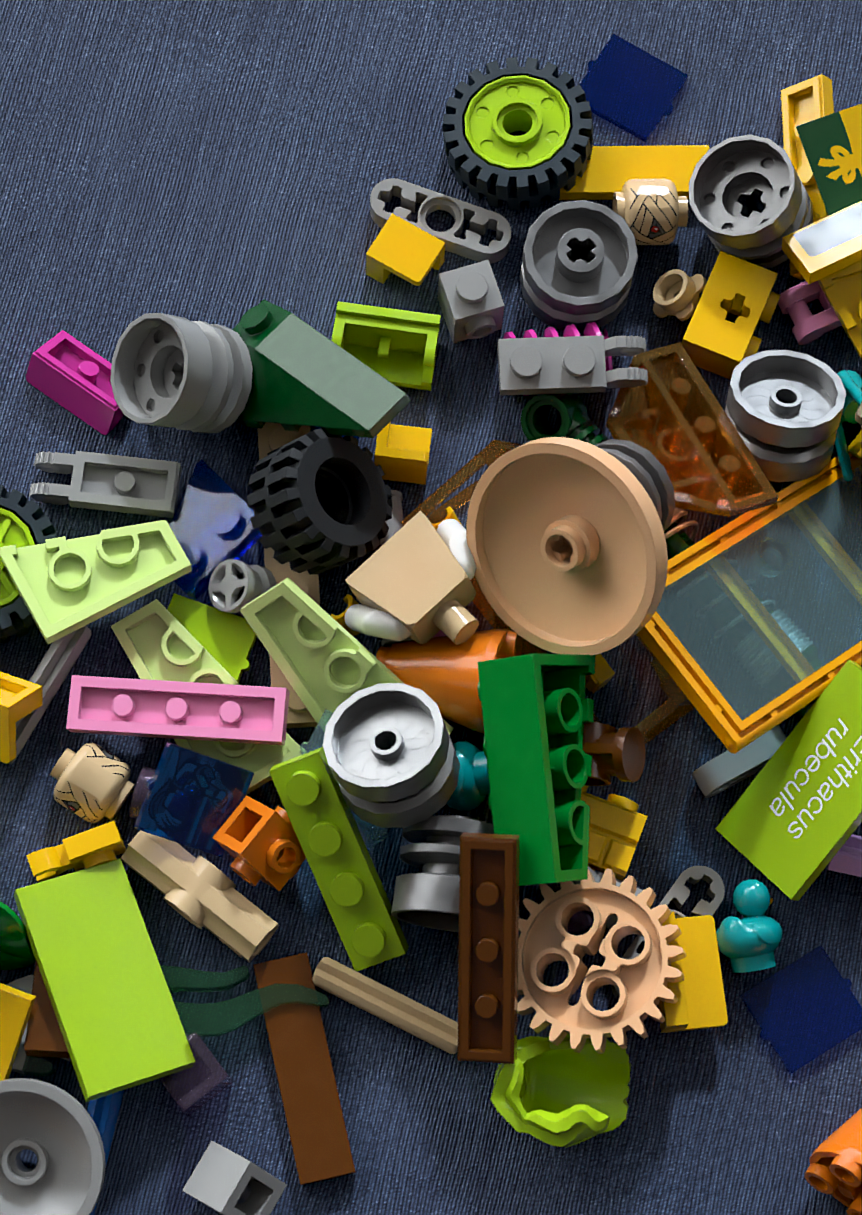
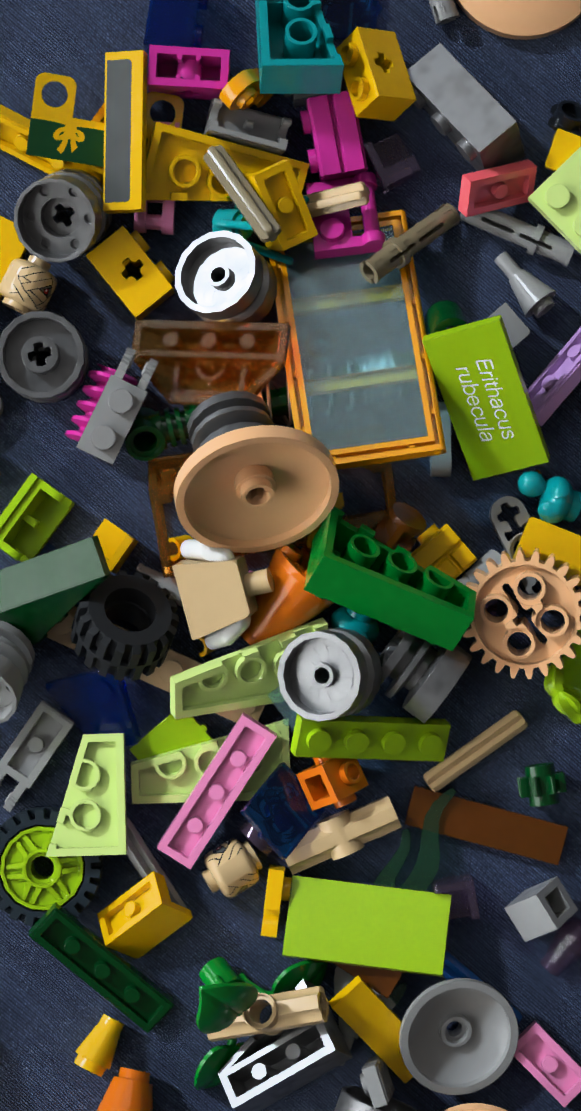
camera: 55 degrees left, 15 degrees up
light grey wheel [208,559,276,616] -> none
light grey brick [438,259,505,343] -> none
reddish brown tile [458,833,520,1064] -> none
tan plate [653,269,707,321] -> none
none -> dark green gear [517,762,567,807]

